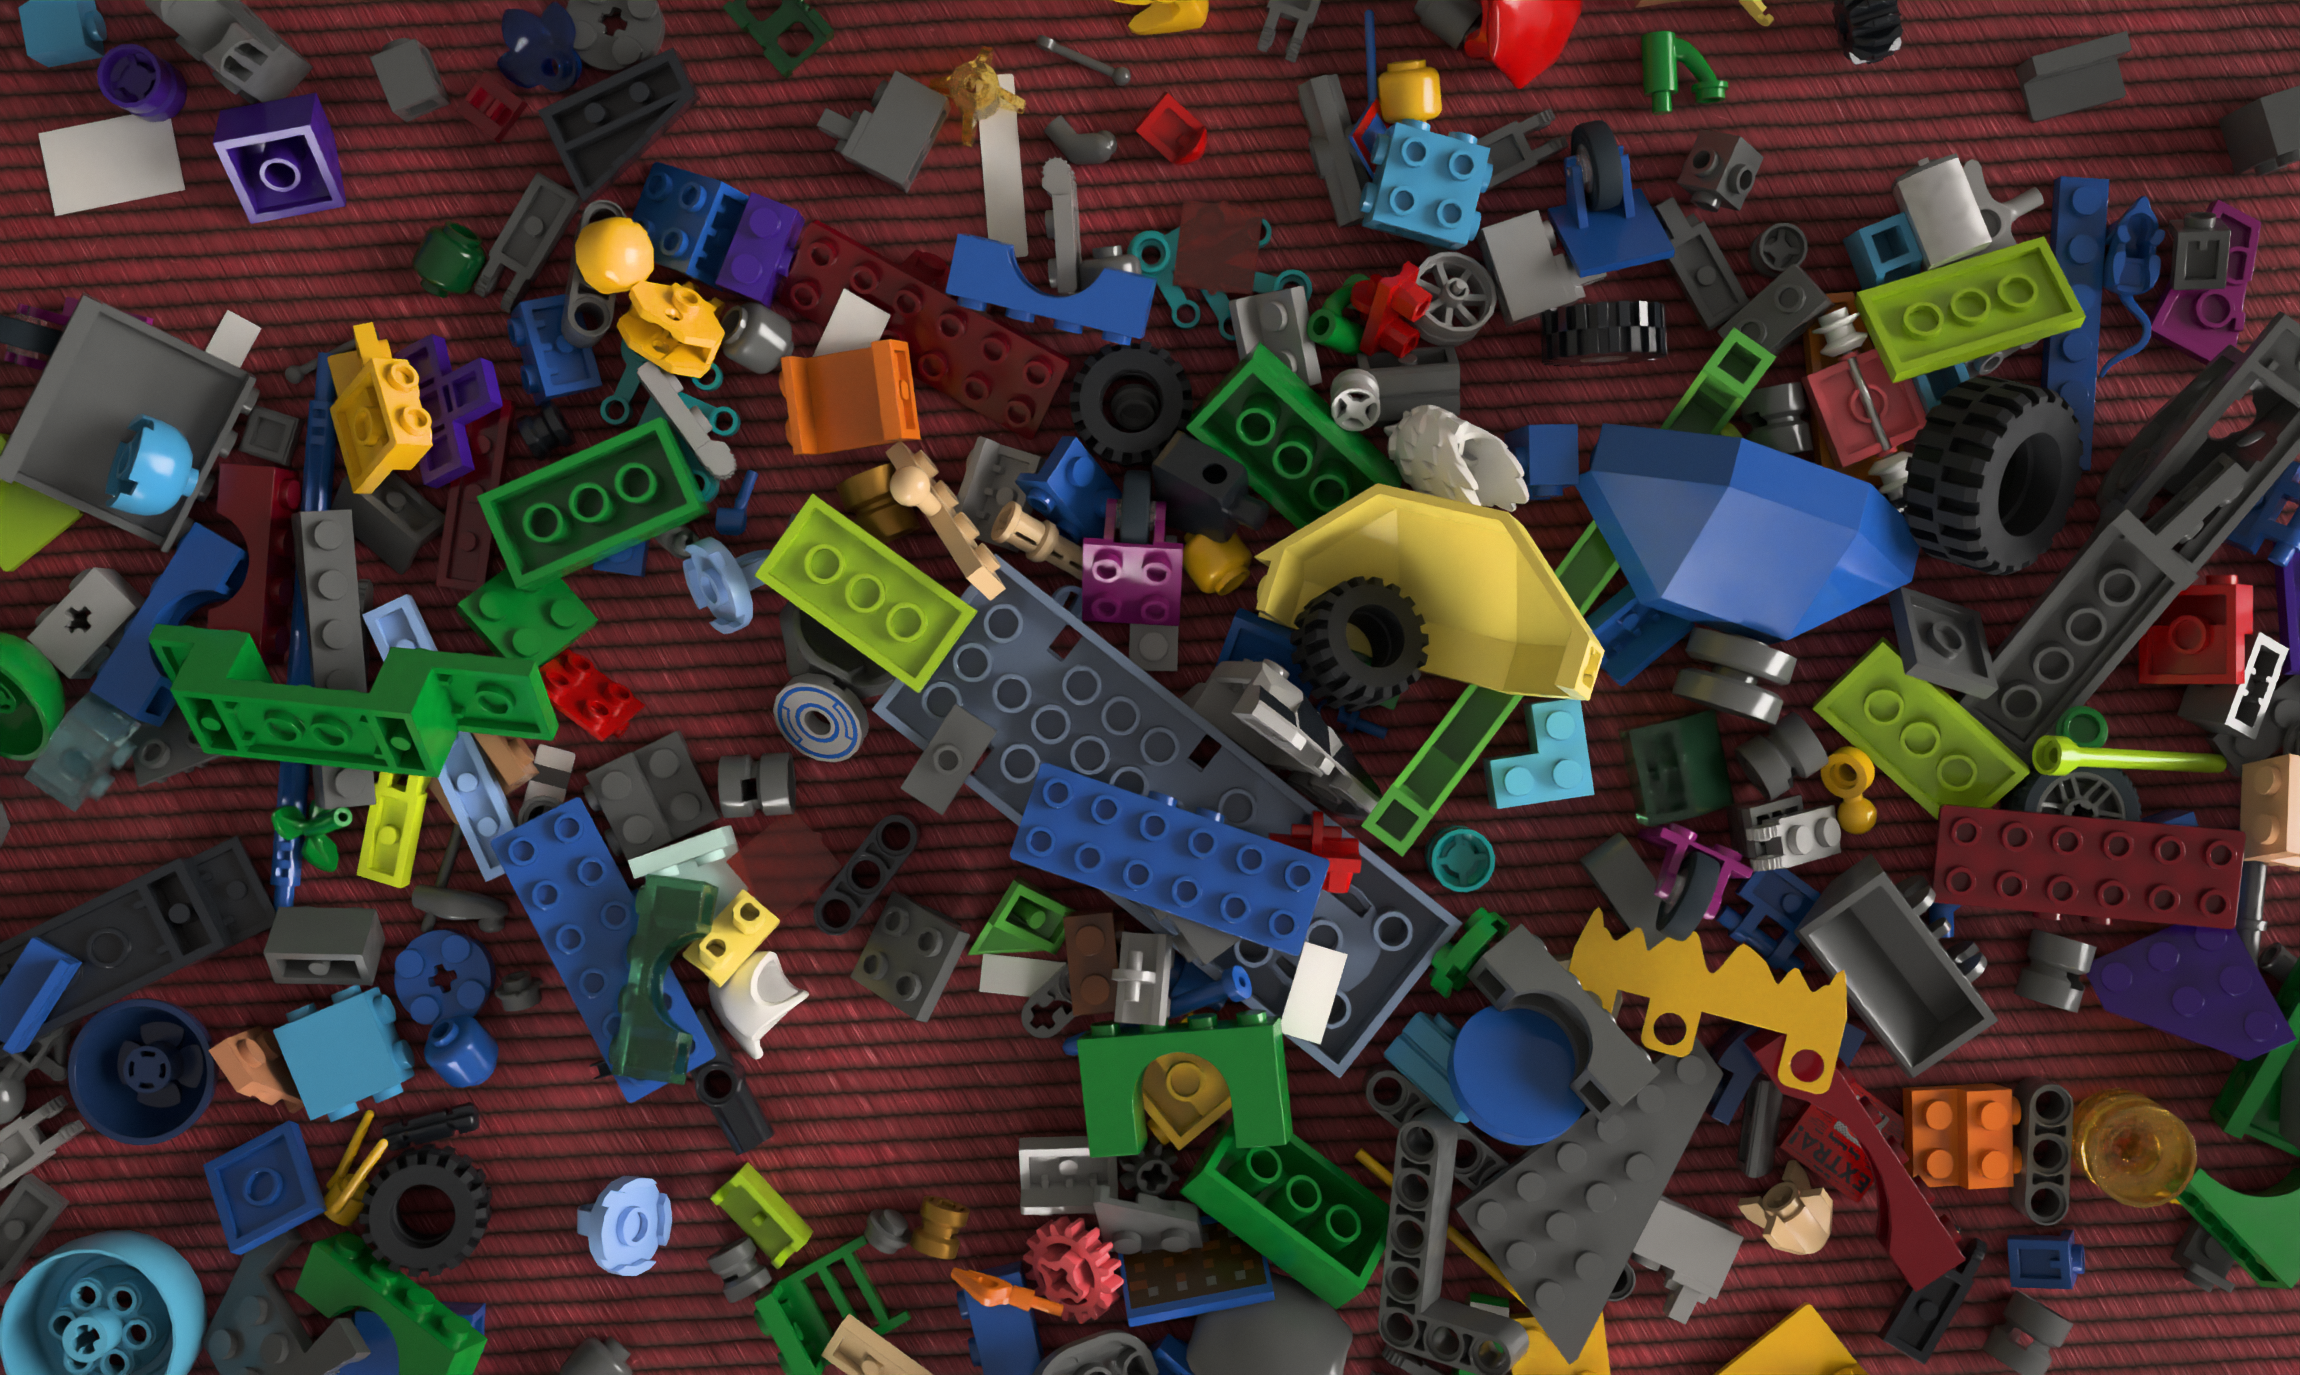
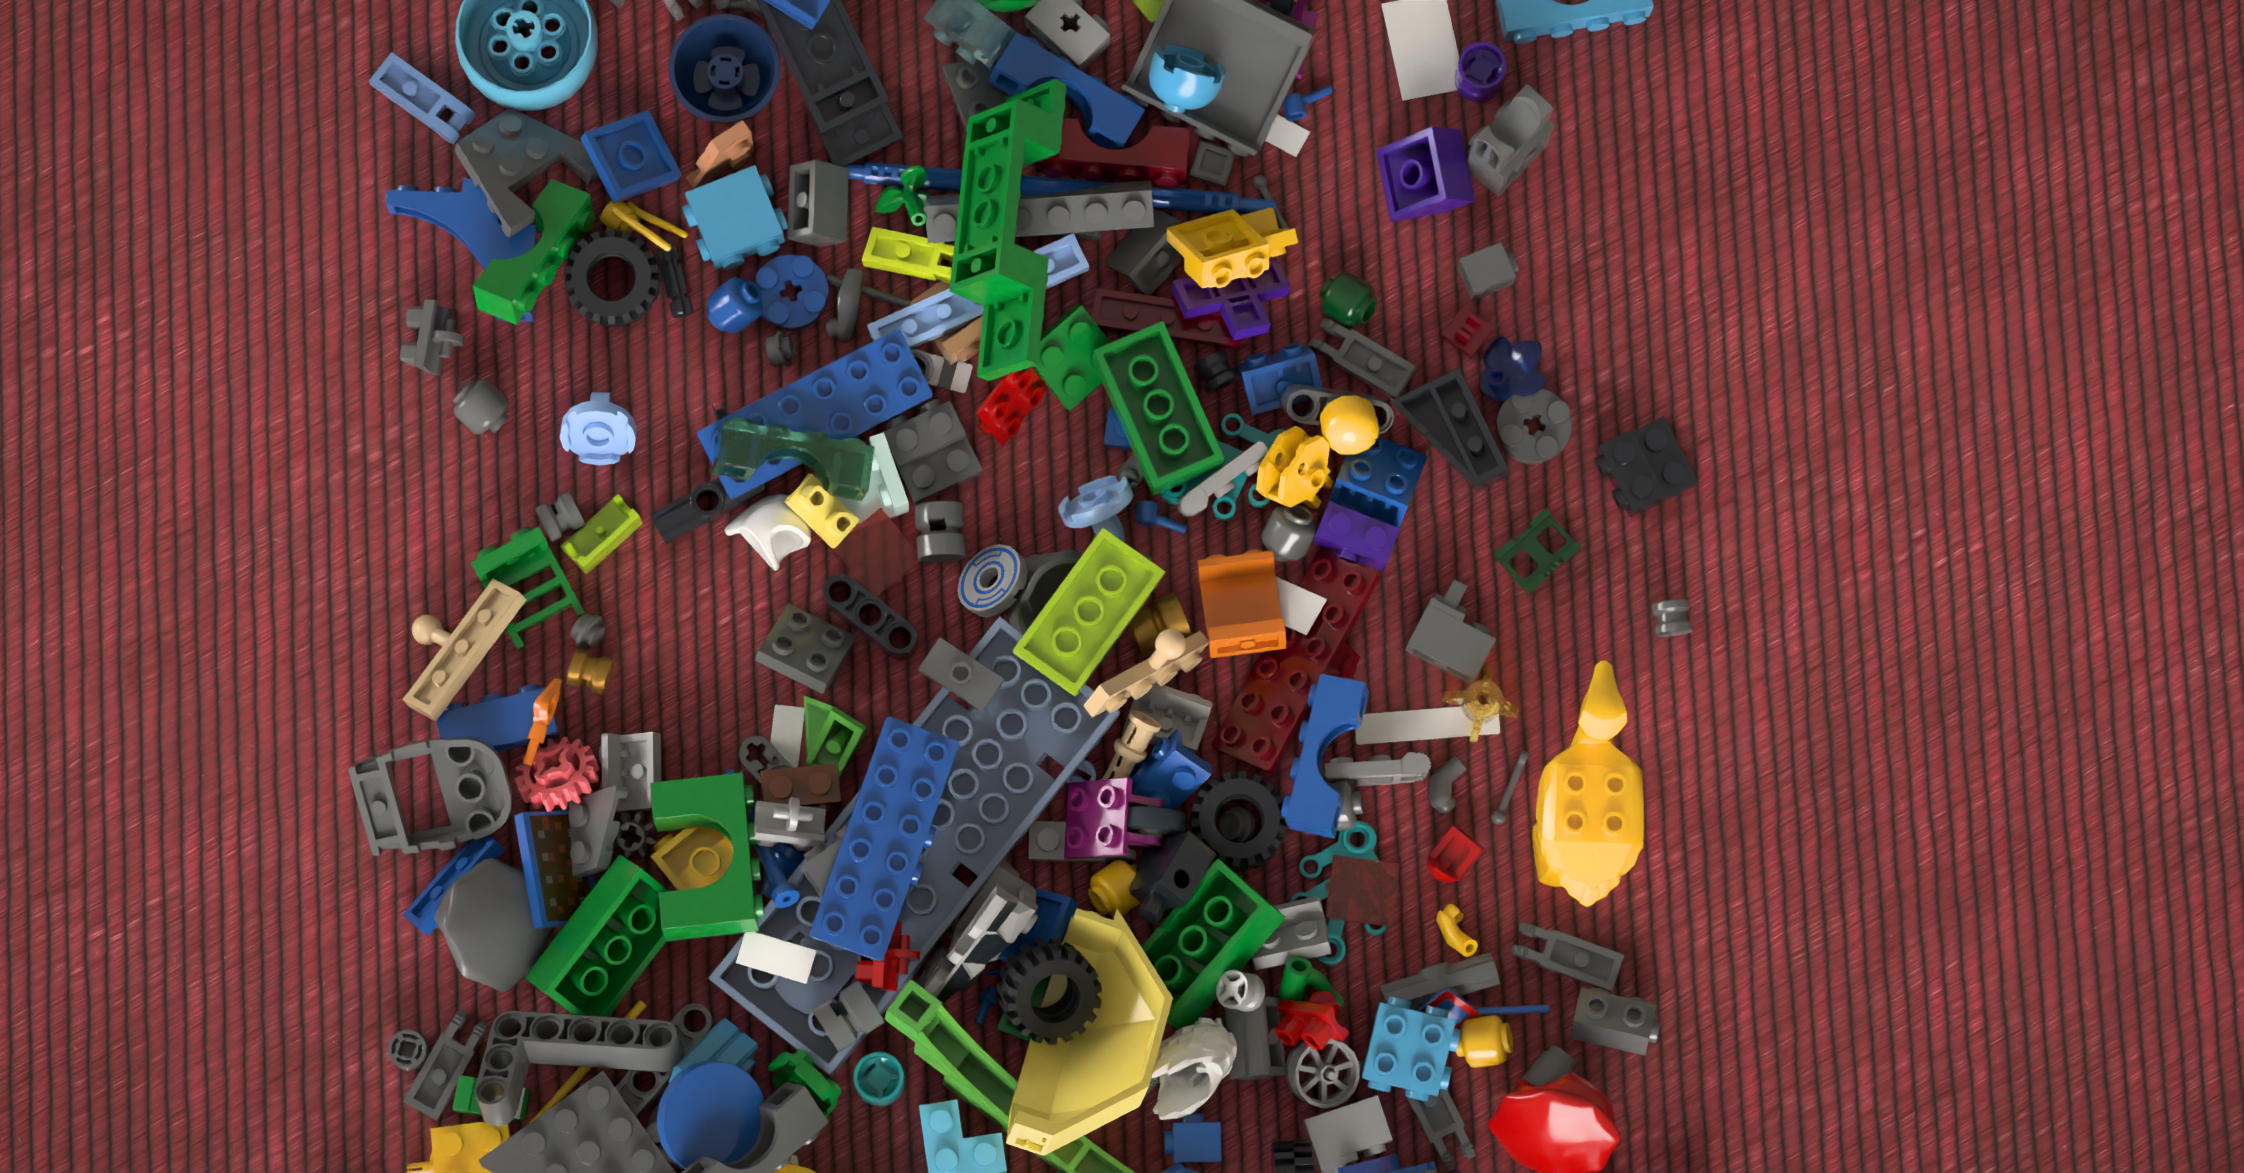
camera: 85 degrees right, 10 degrees down
none -> dark grey wheel [812,980,885,1052]
none -> blue hand [1283,85,1332,121]
none -> yellow arm [1436,904,1478,957]

